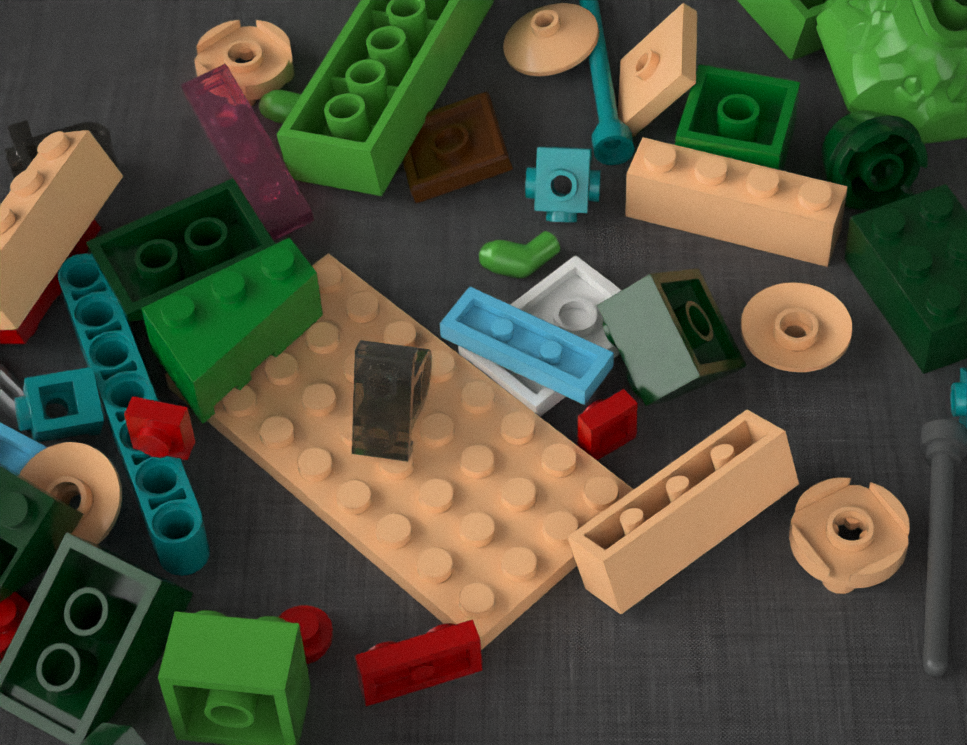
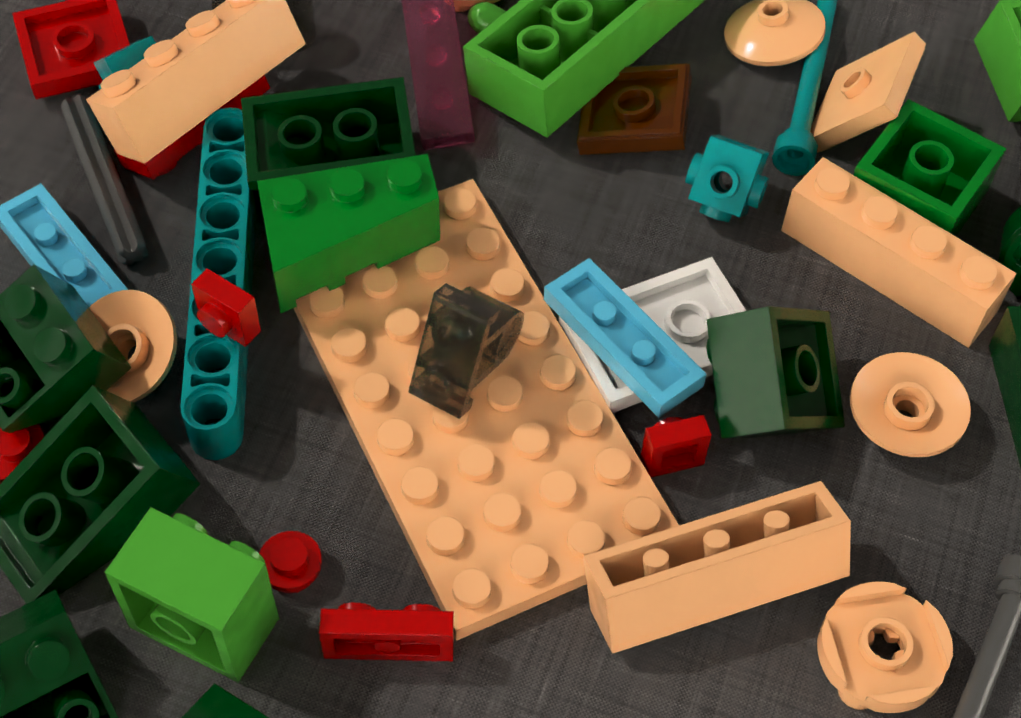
camera: 15 degrees right, 5 degrees up
teal brick [14,366,104,443] -> none
bright green arm [479,231,561,279] -> none

